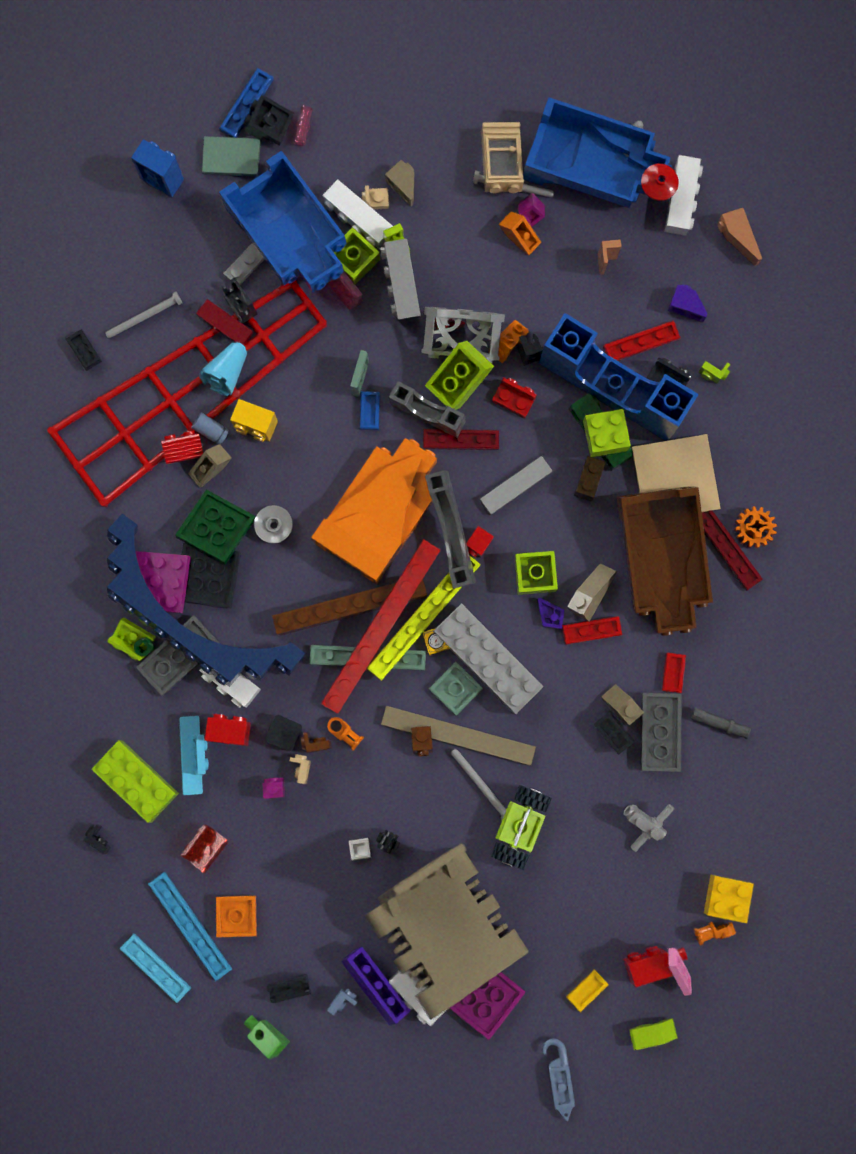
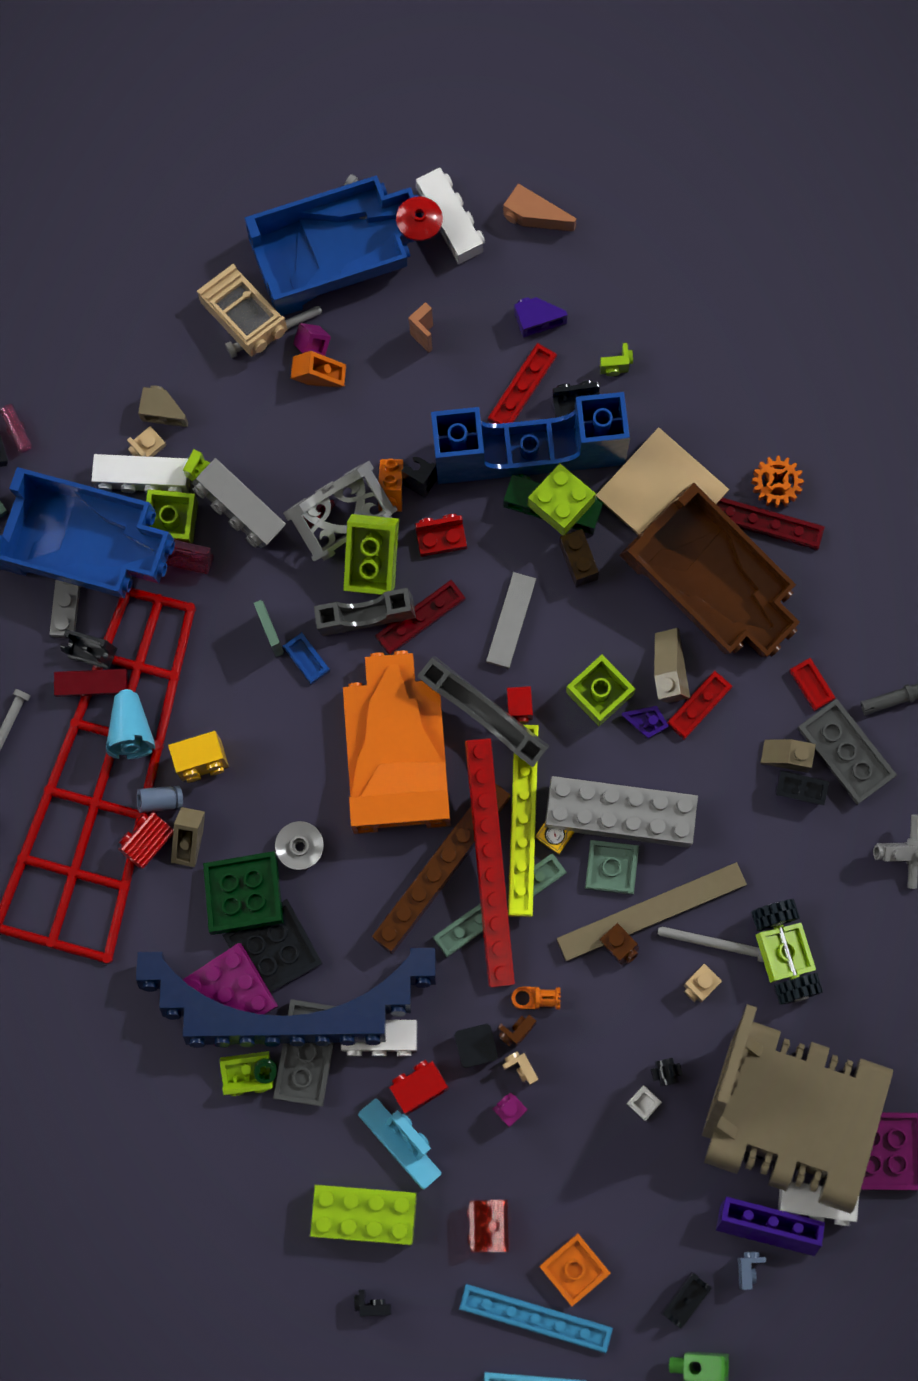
camera: 30 degrees left, 5 degrees down
none -> tan bracket [683,964,722,1003]

